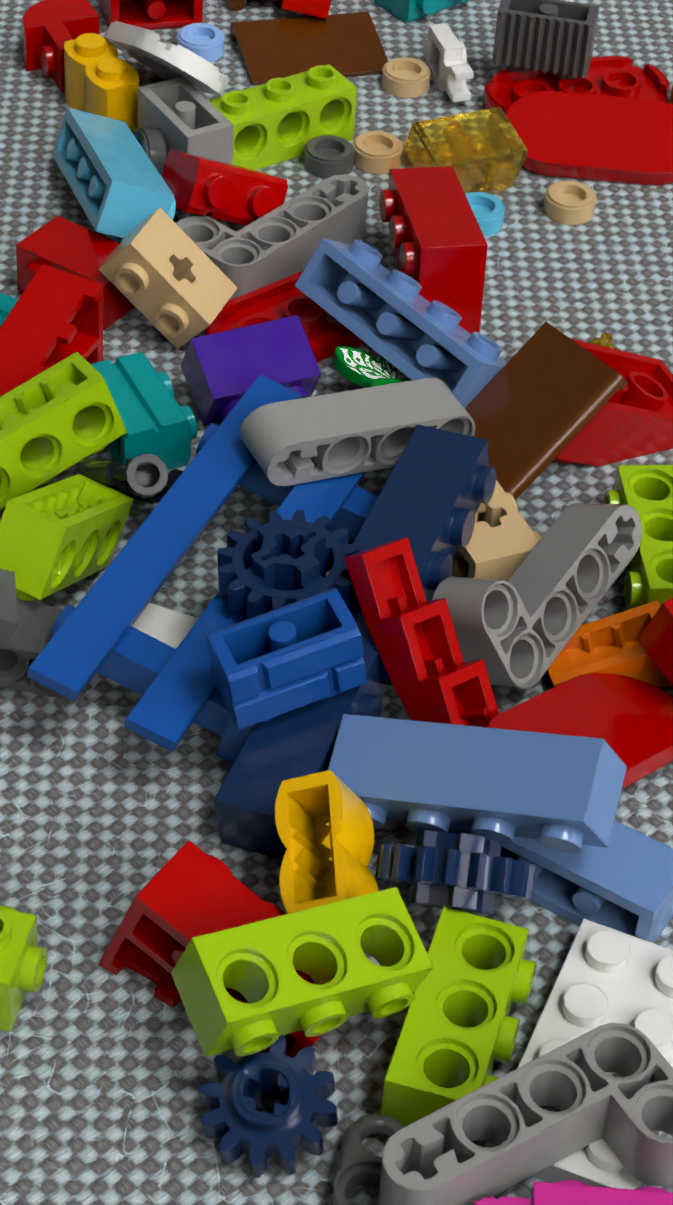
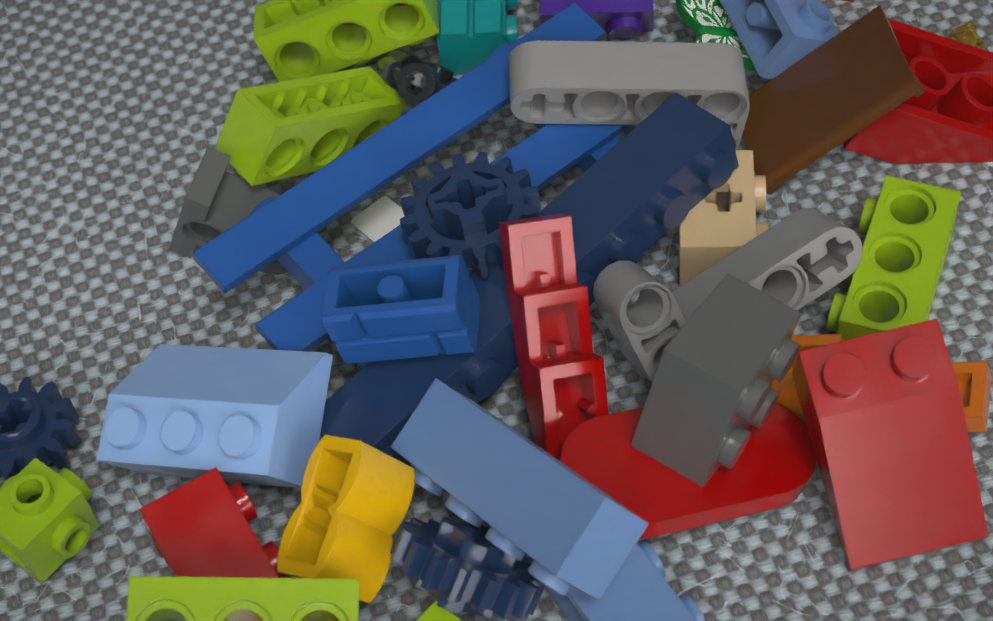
camera: 35 degrees right, 10 degrees up
none -> light blue slope [96,344,333,488]
none -> dark grey brick [630,273,802,487]

